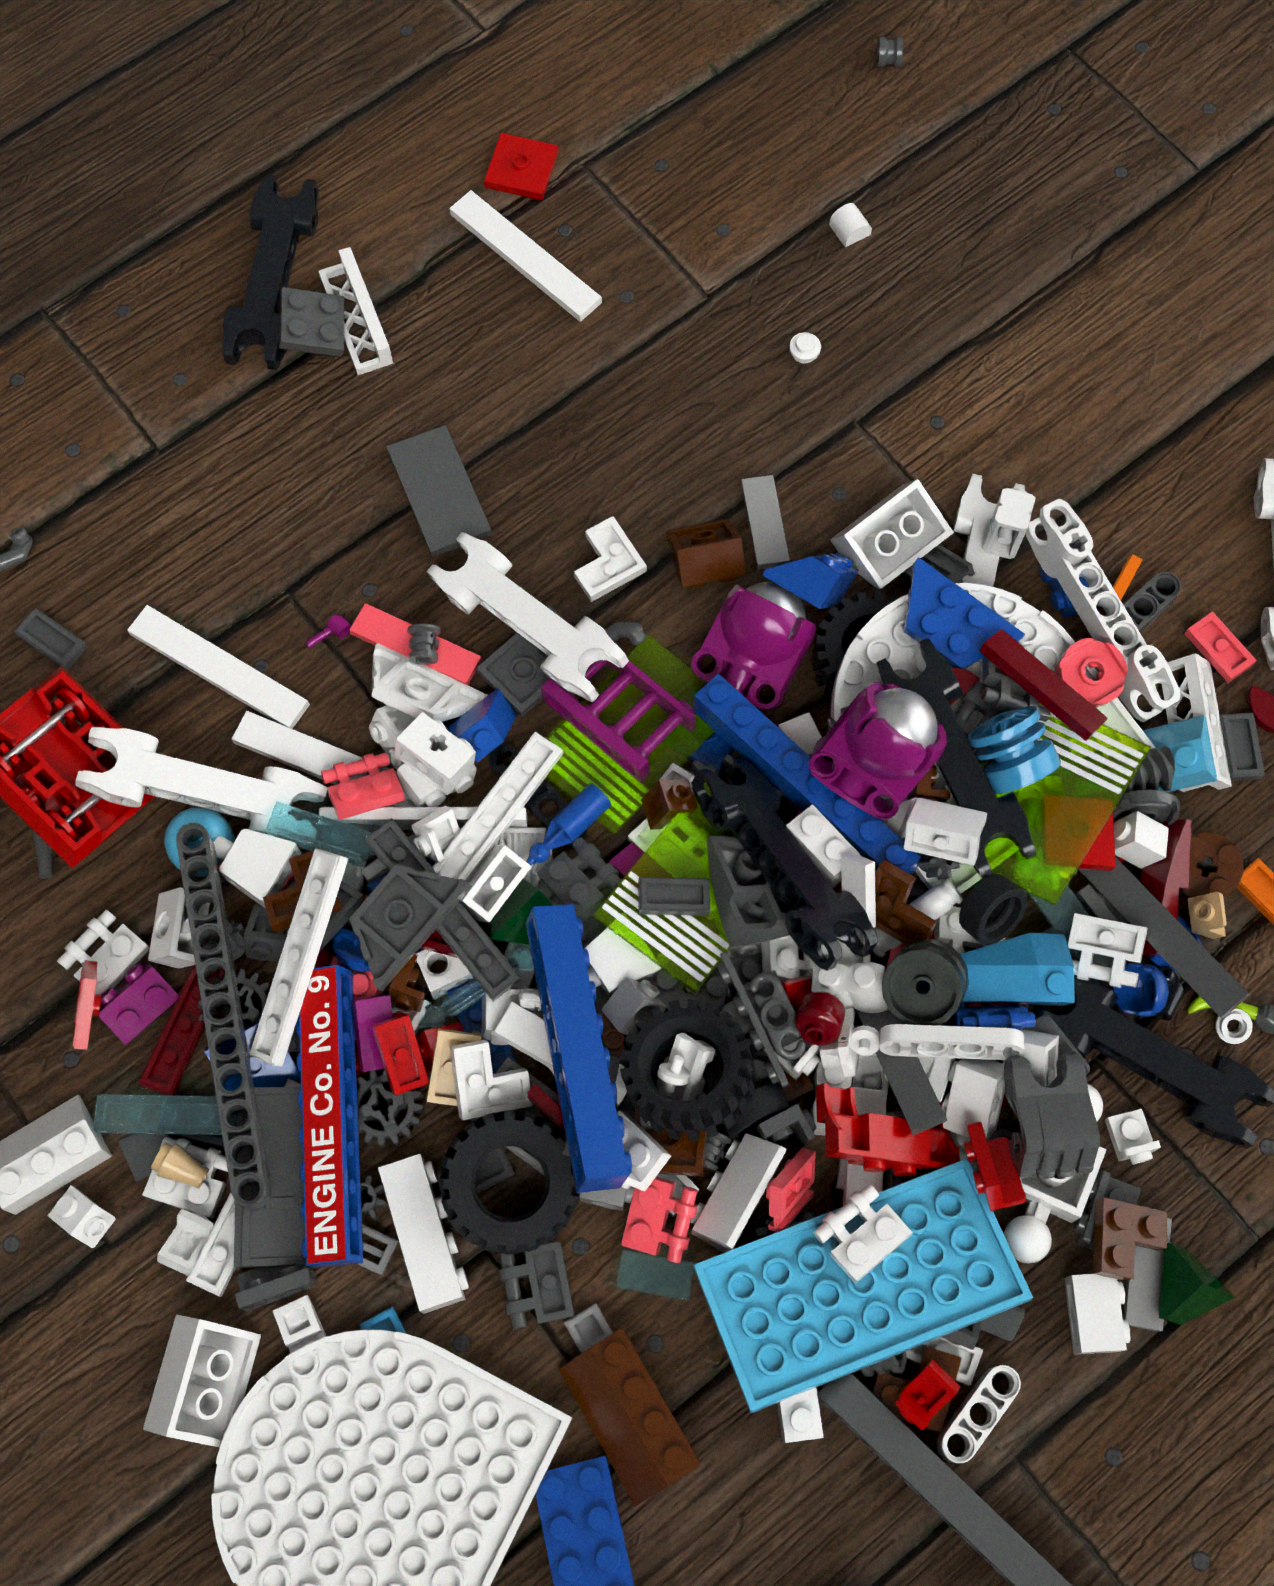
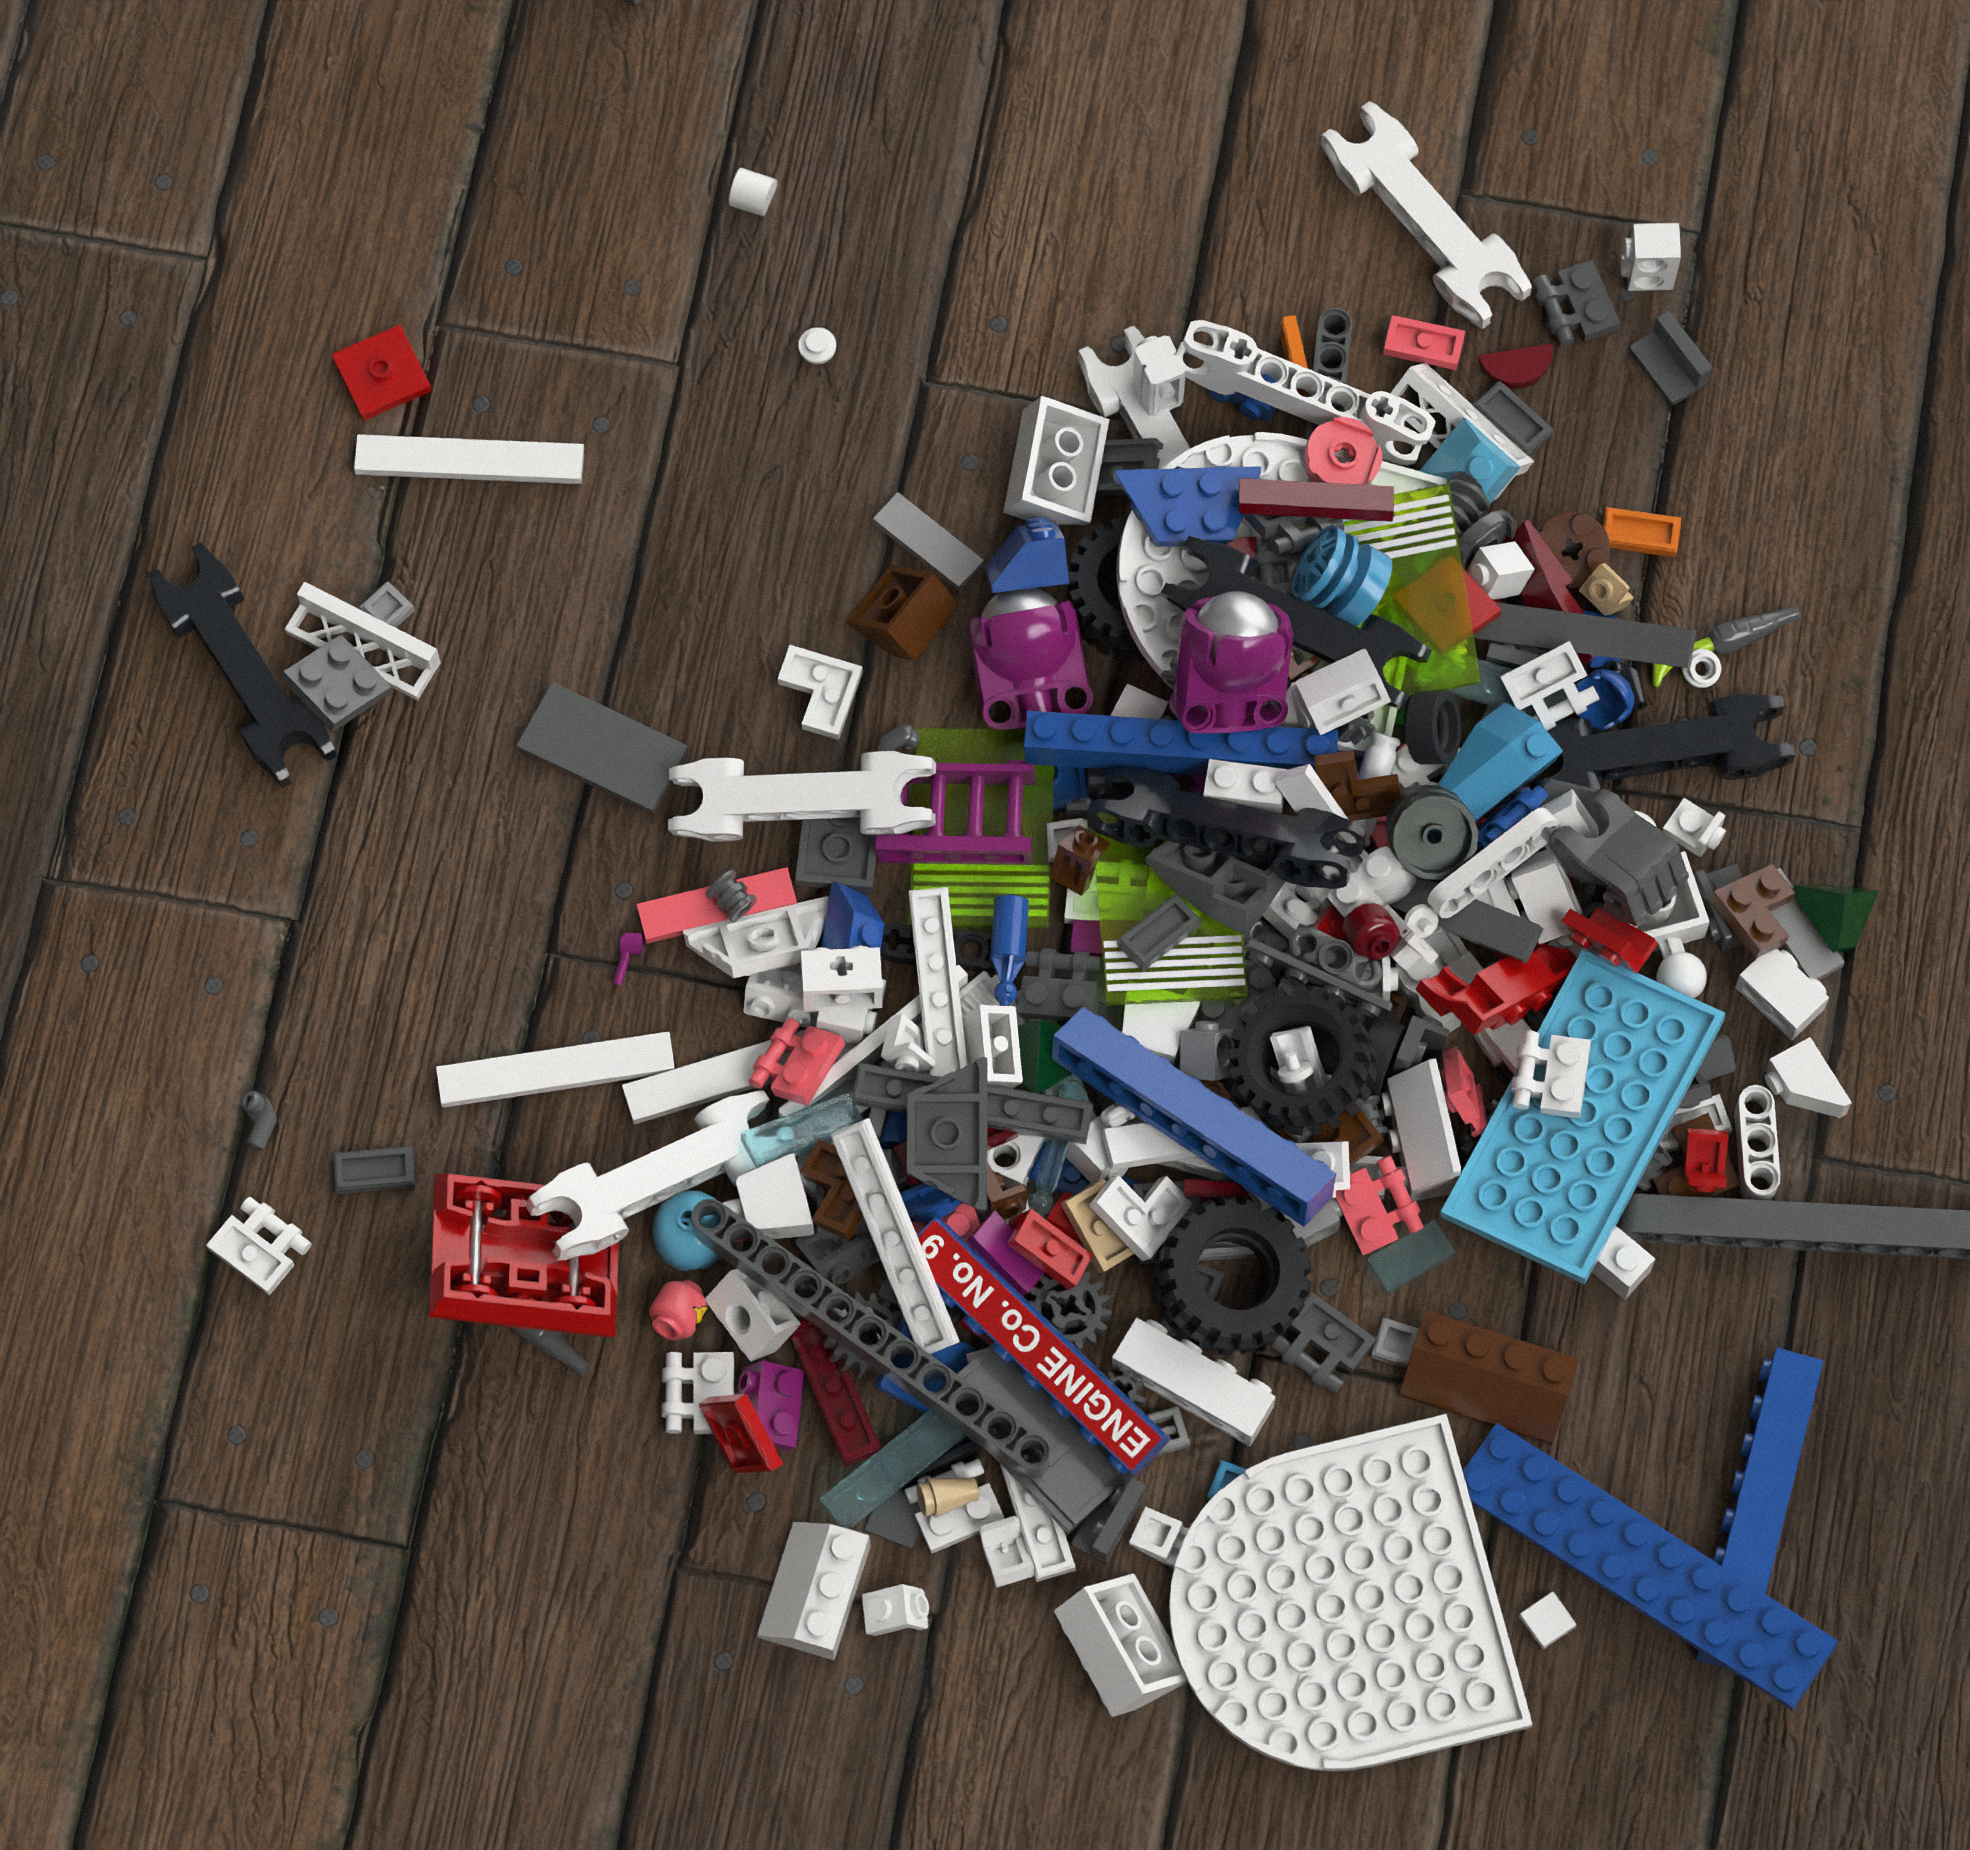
camera: 40 degrees left, 0 degrees up
none -> light grey tile [360,581,415,628]
none -> coral head [649,1280,708,1341]
none -> white slope [1765,1037,1852,1118]

